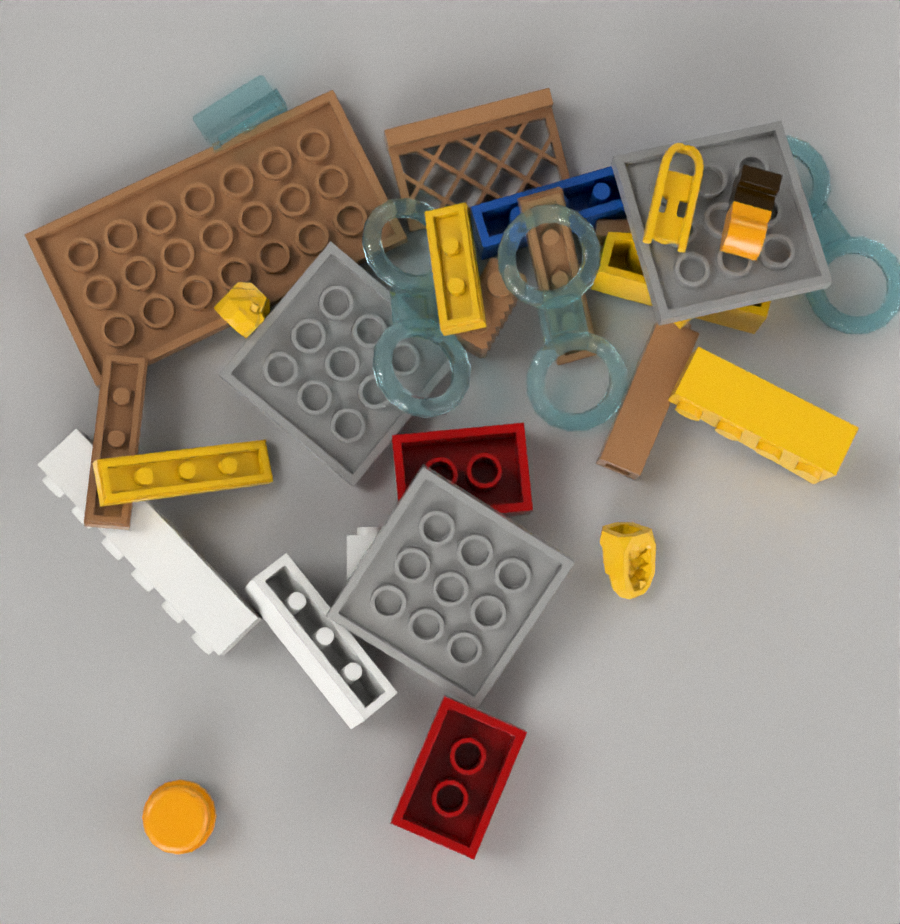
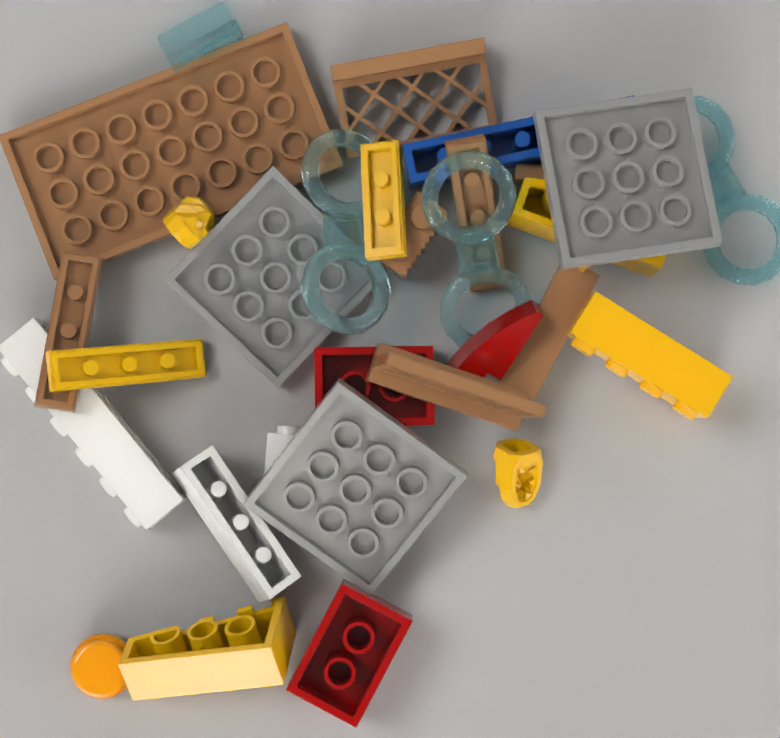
camera: 10 degrees right, 5 degrees up
yellow piece [643,143,704,253] -> none
leg [720,164,783,261] -> none
none -> yellow wedge [118,596,296,700]
none -> medium nougat fence [366,342,547,431]
none -> red slope [446,300,544,380]

